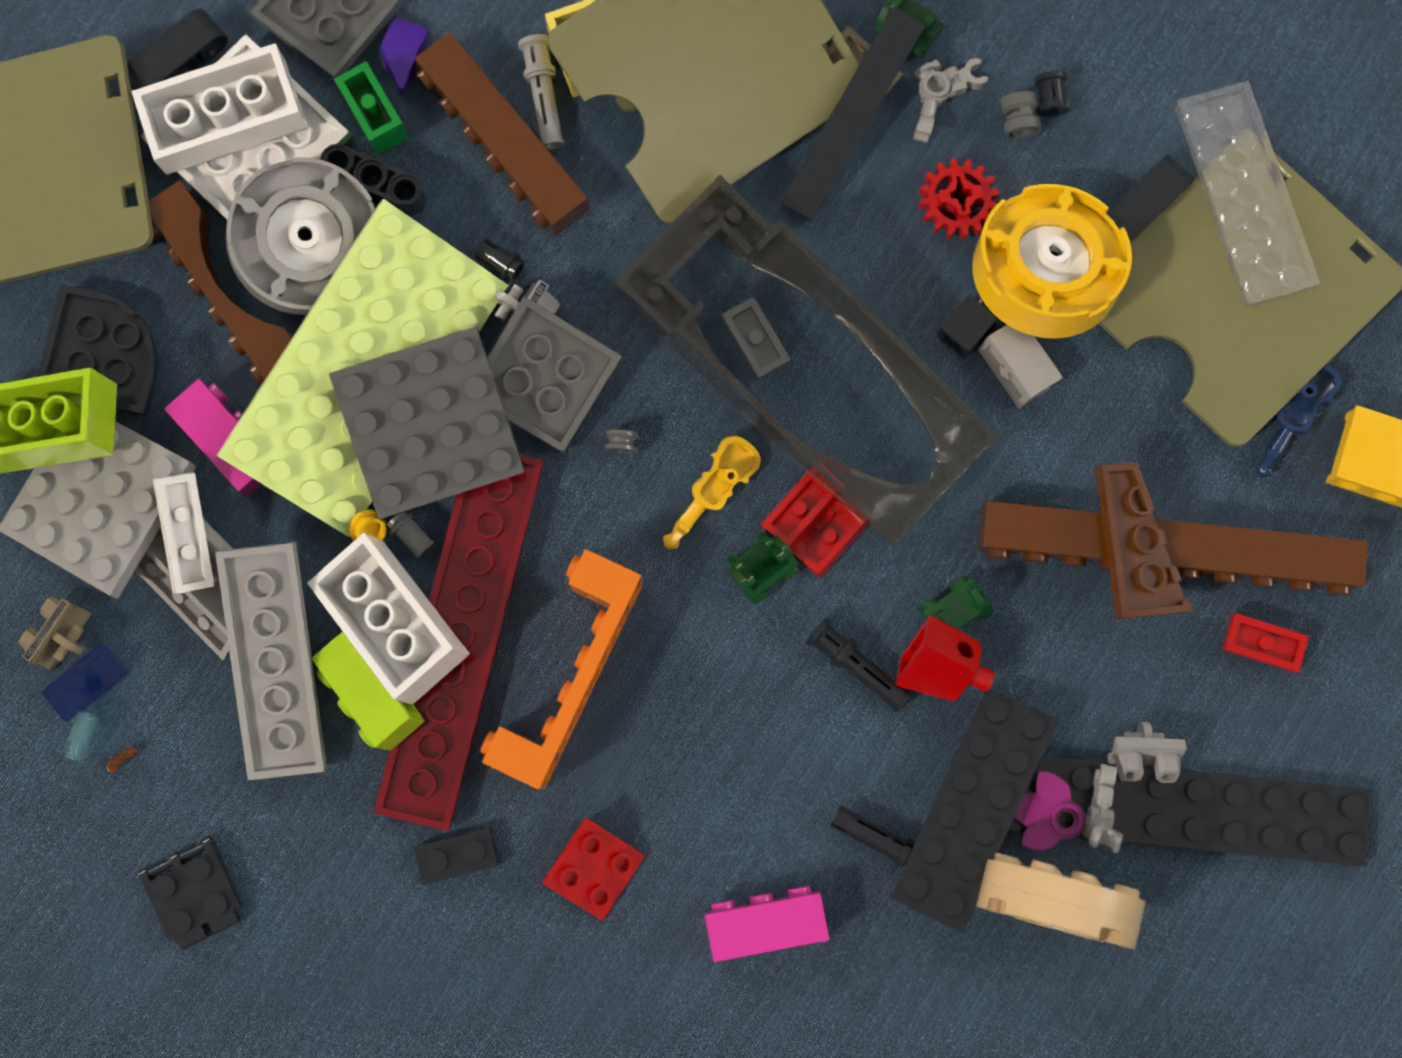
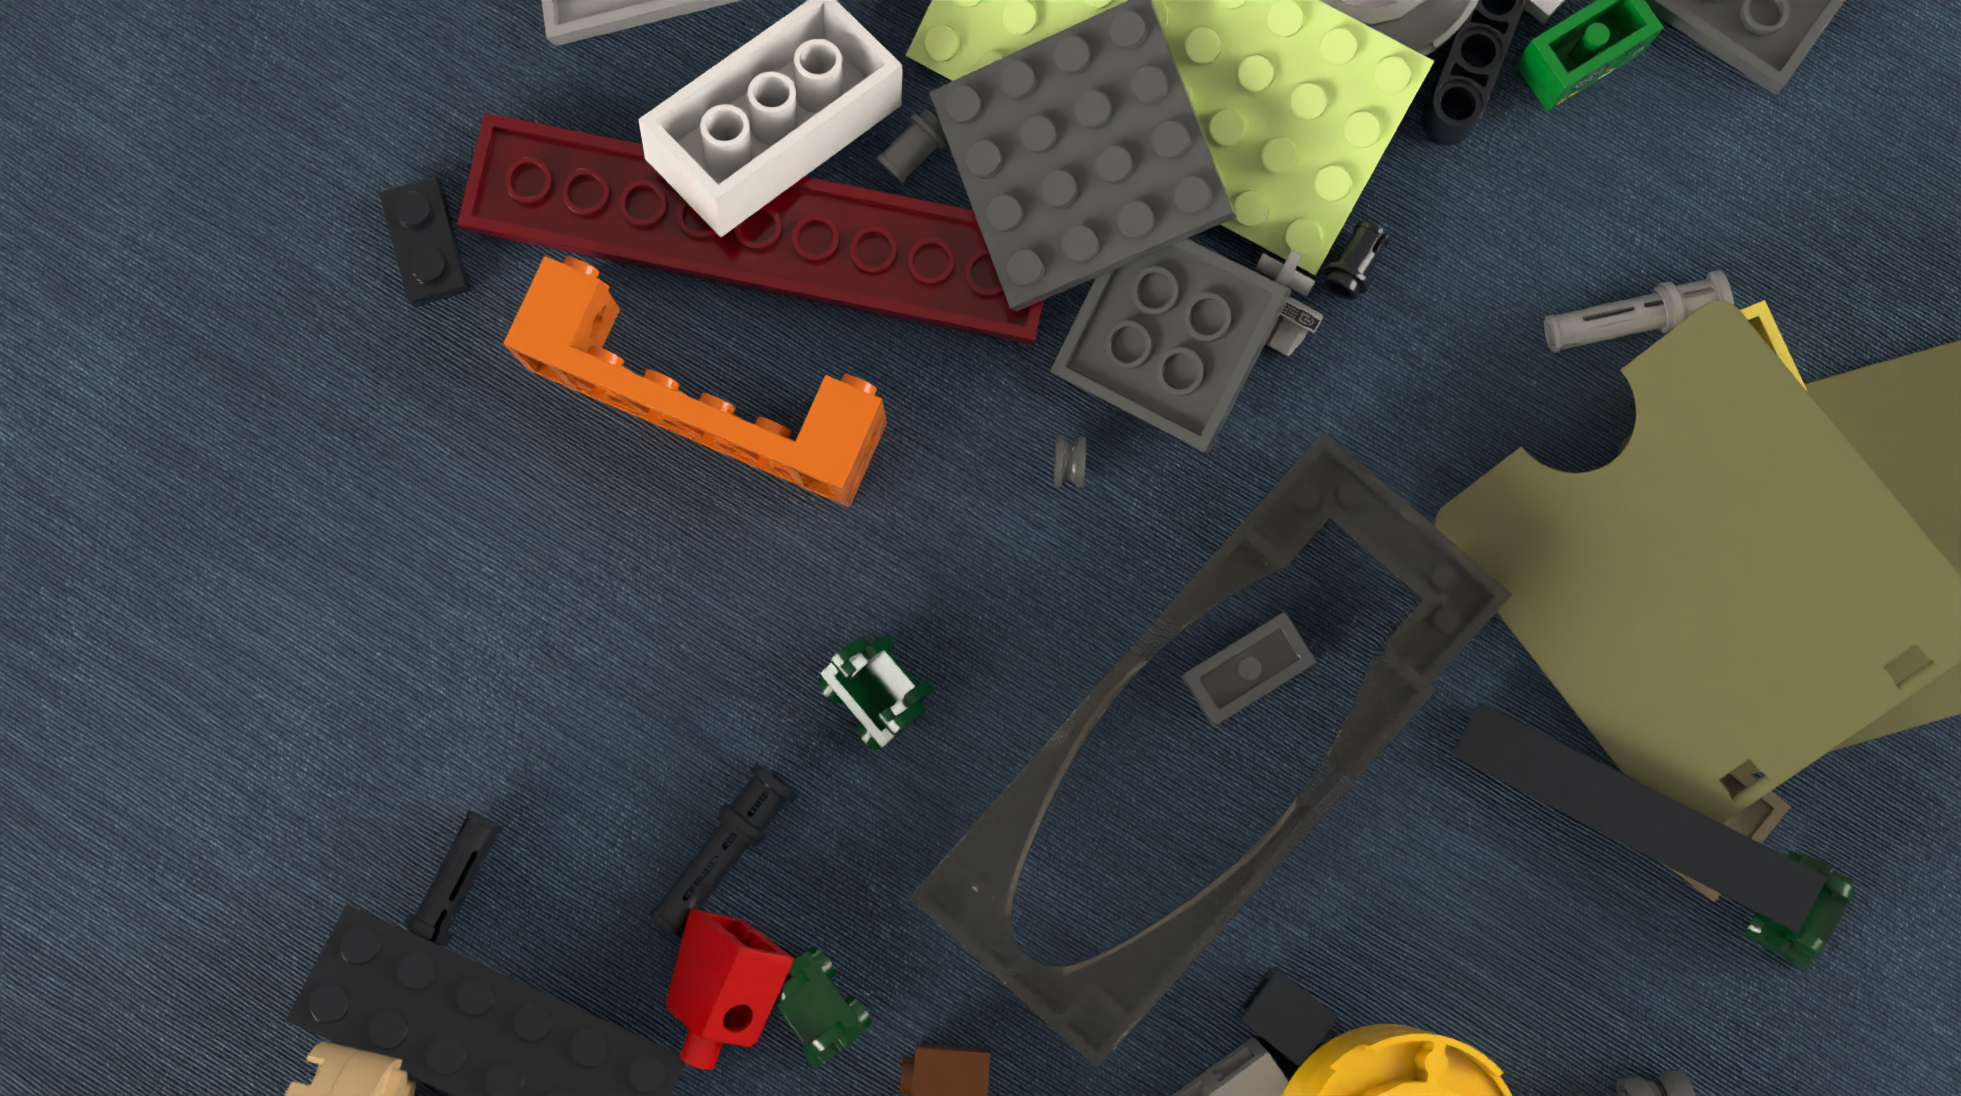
camera: 90 degrees right, 0 degrees up
lime brick [311,631,425,751] -> none
yellow plate [348,509,386,541] -> none
dark purple slope [381,18,429,96] -> none
reddish brown brick [415,31,589,236] -> none
red hinge [541,817,645,921] -> none
yellow piece [663,436,761,549] -> none
dark pink brick [705,885,829,962] -> none
red slope [760,469,870,579] -> none
light grey piece [913,58,988,143] -> none
red gear [918,158,1000,240] -> none

